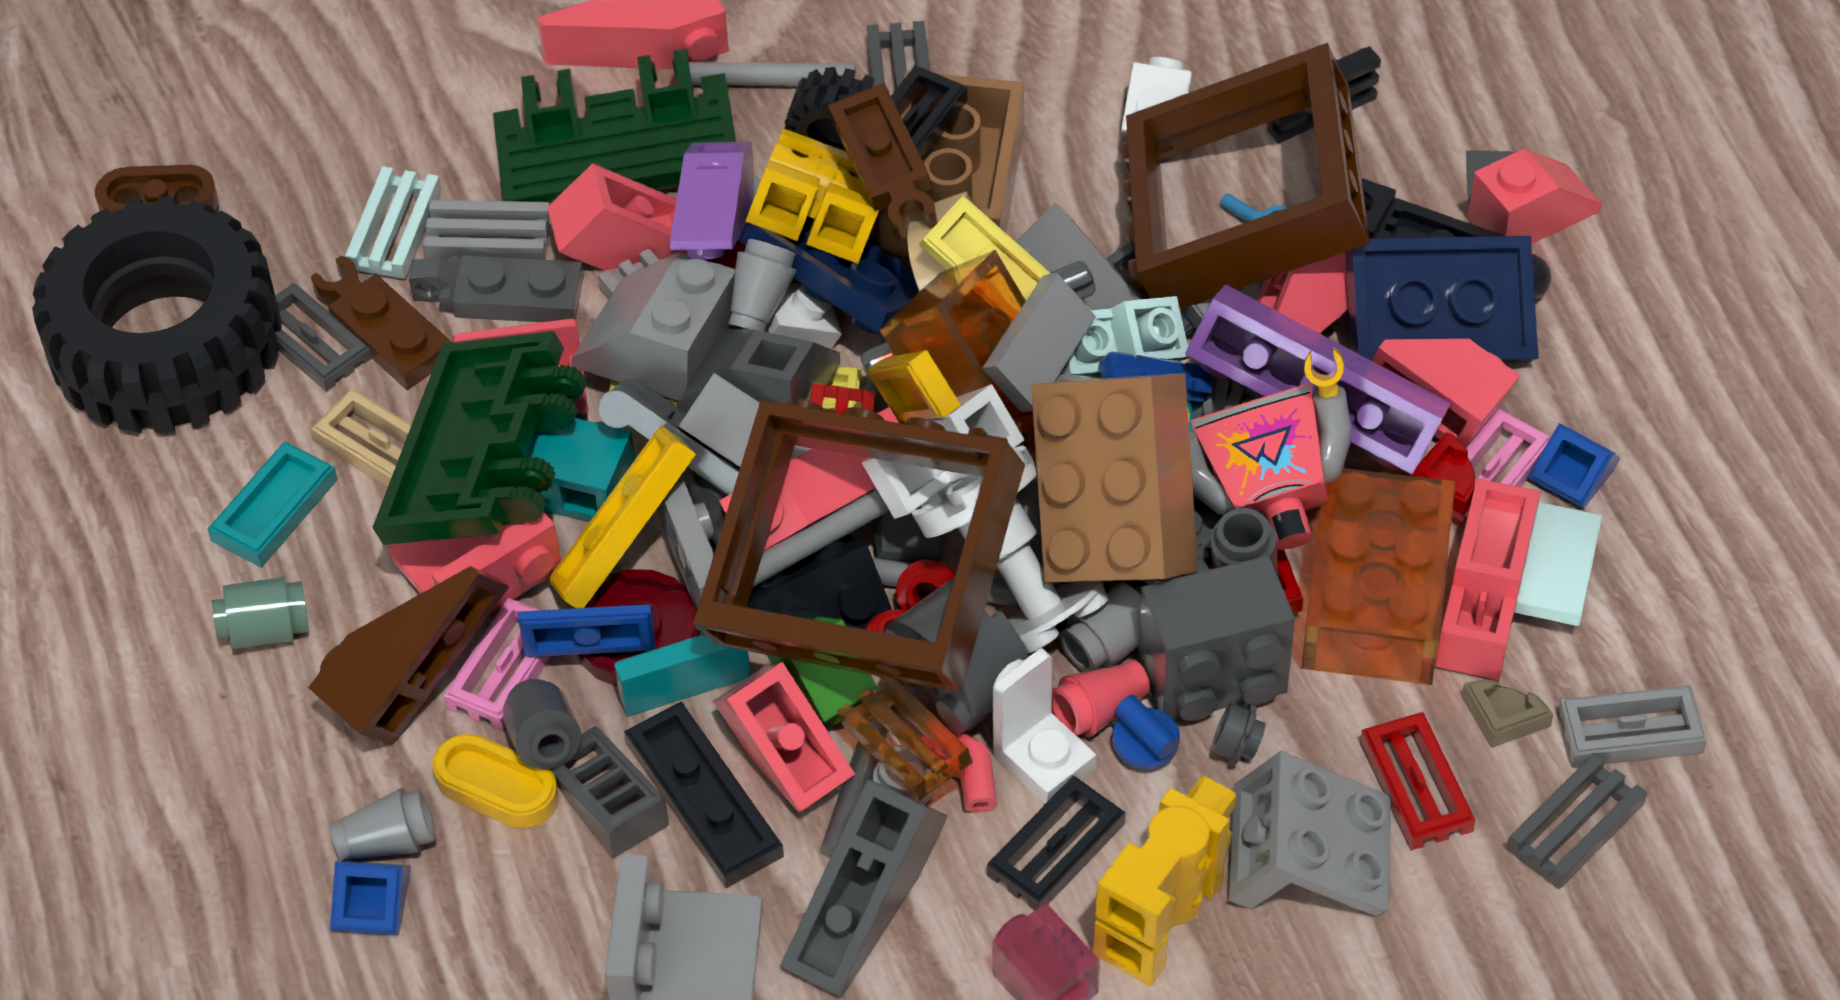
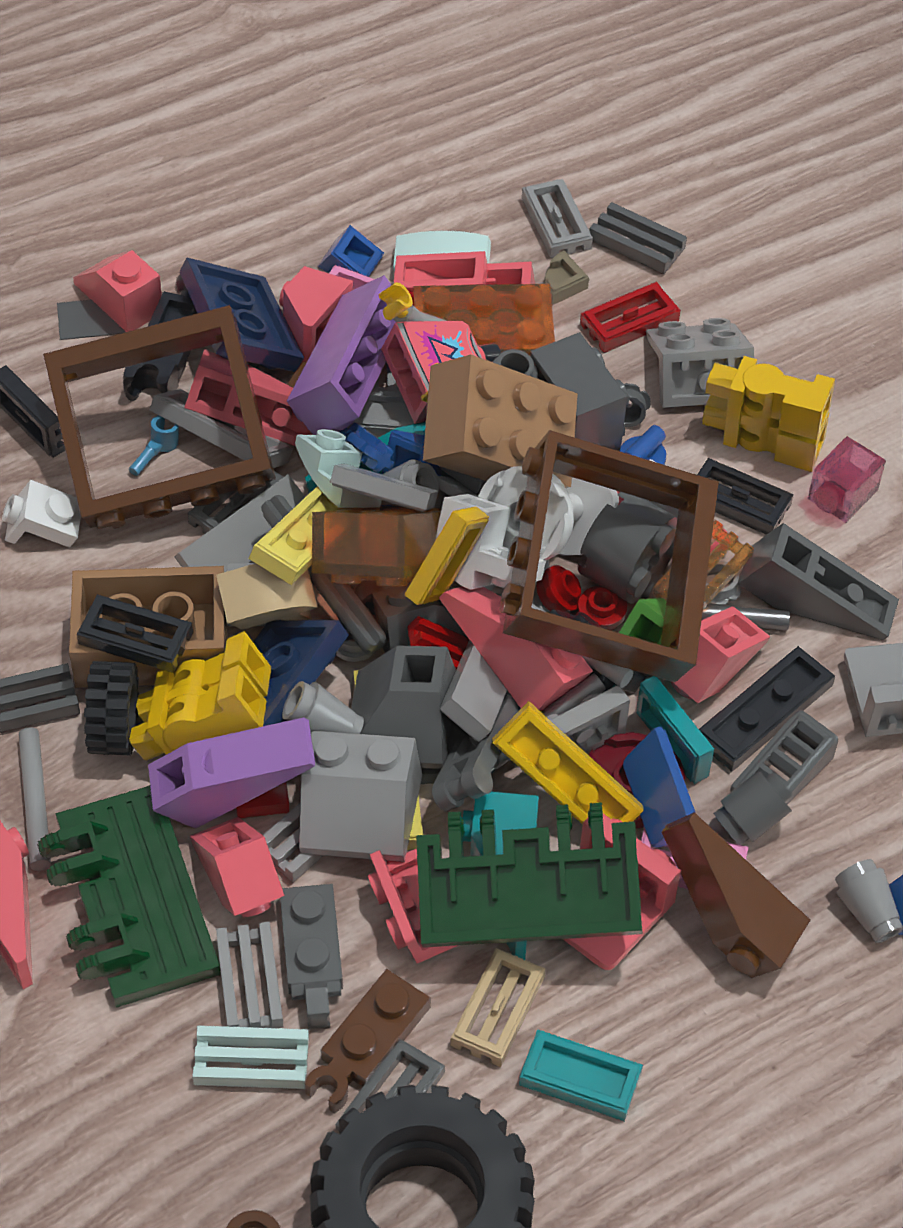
camera: 105 degrees left, 0 degrees up
sand green brick [211,577,309,650] -> none
yellow tile [432,734,559,828] -> none
reddish brown plate [828,83,938,240] -> none

